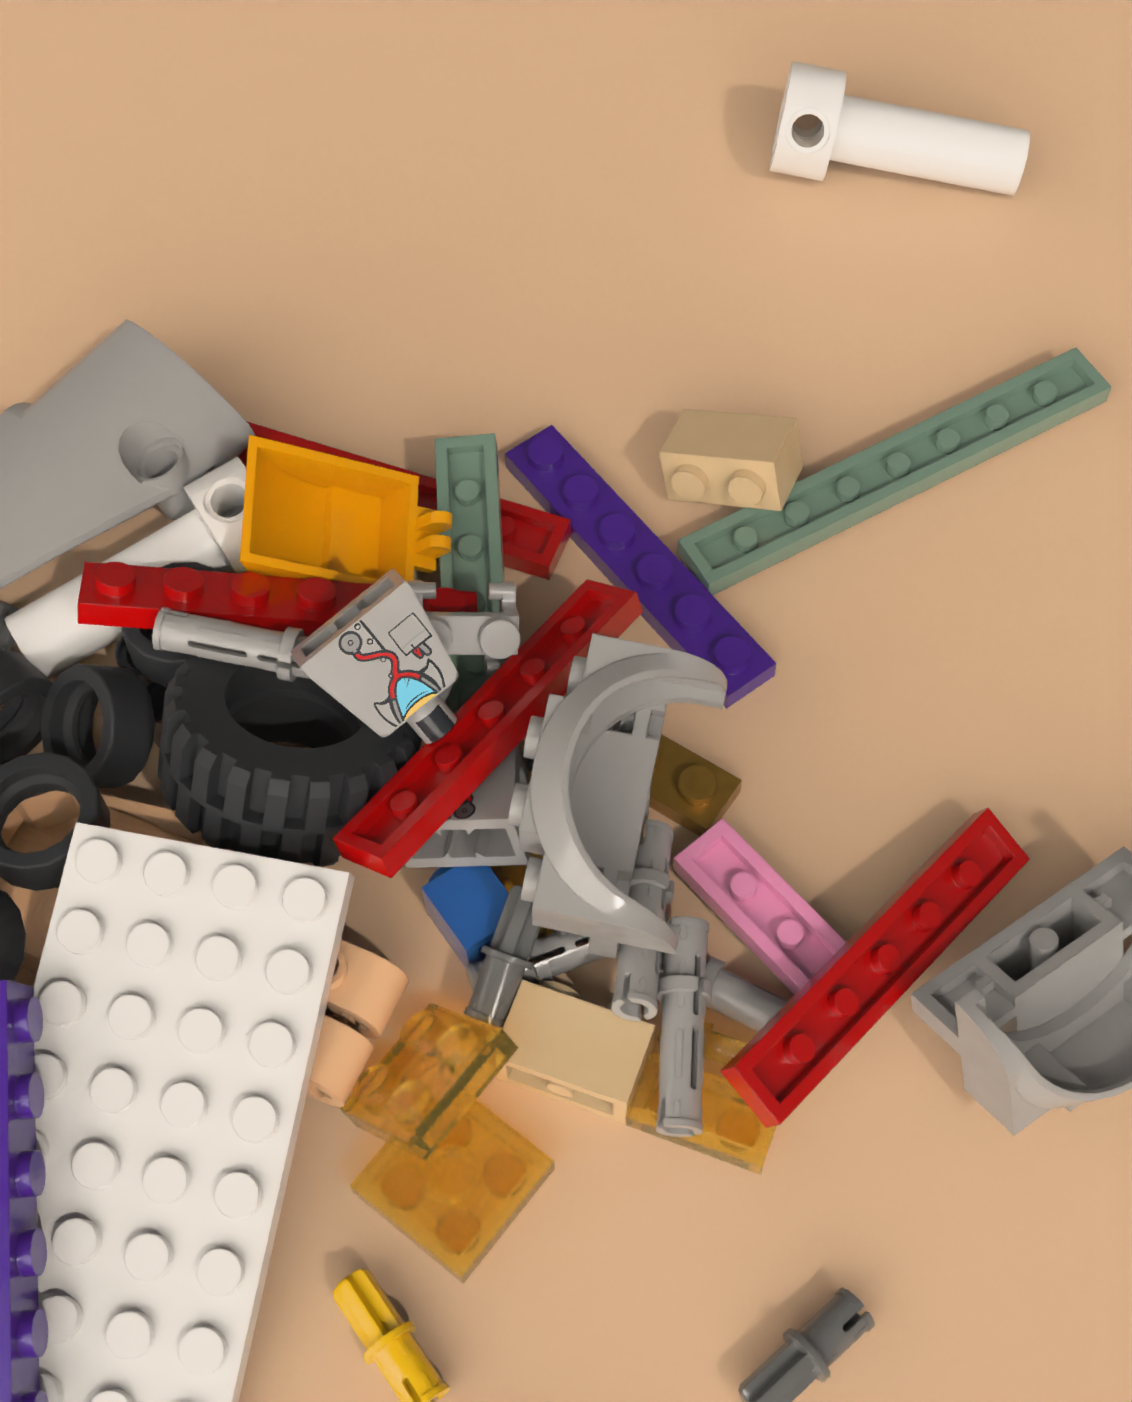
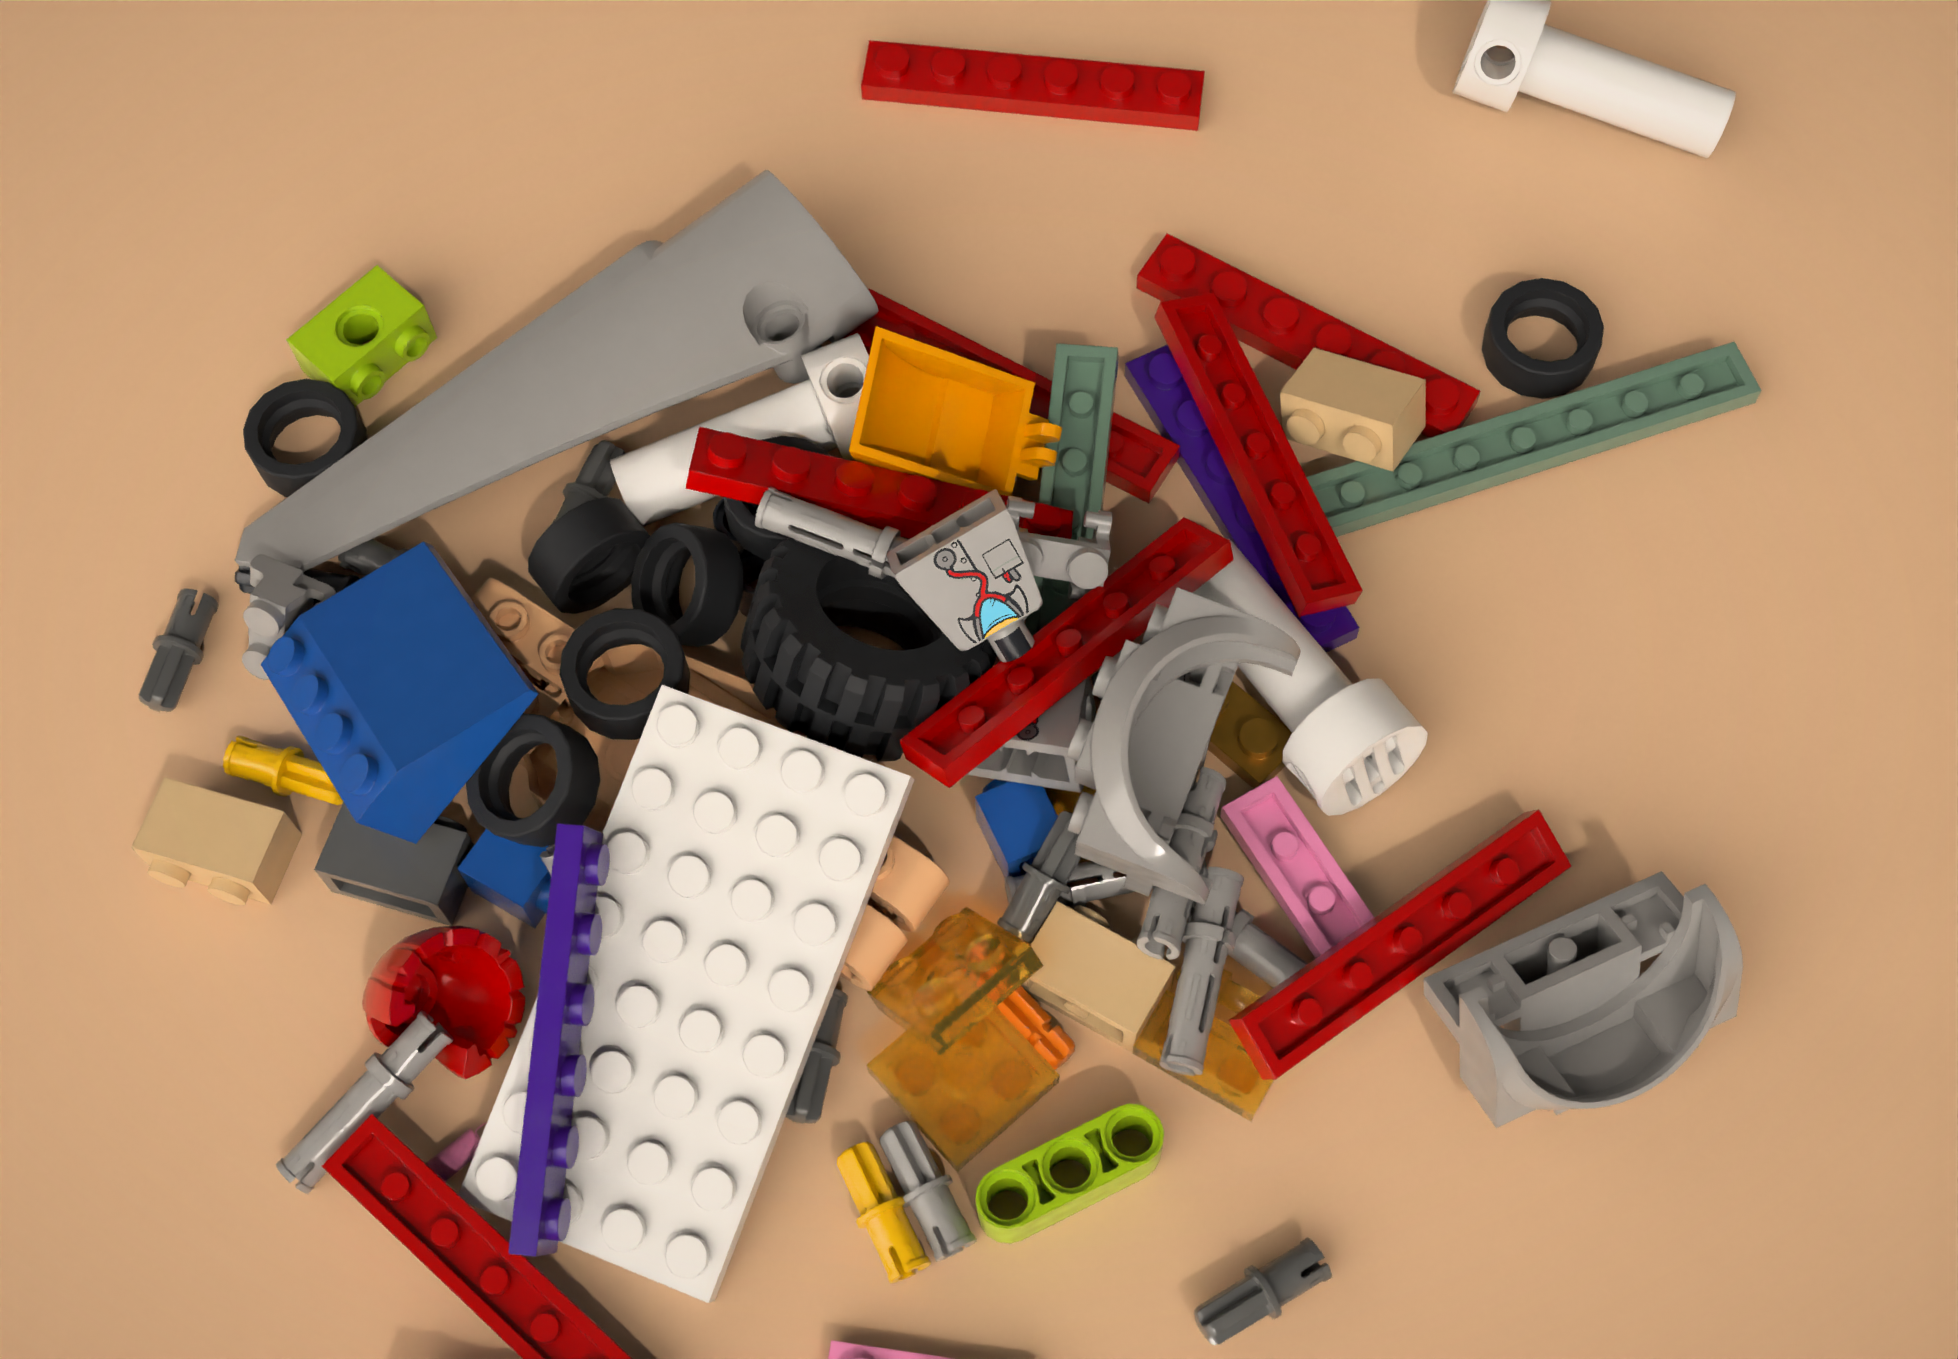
camera: 10 degrees right, 5 degrees up
none -> dark grey axle [786,989,848,1124]
none -> red plate [861,40,1205,131]
none -> light grey axle [880,1120,977,1262]
none -> orange axle [966,955,1075,1071]
none -> lime beam [975,1103,1164,1244]
none -> red plate [1136,233,1481,438]
none -> red plate [1154,292,1363,617]
none -> white piece [1193,539,1428,816]
none -> black tyre [1481,278,1604,399]

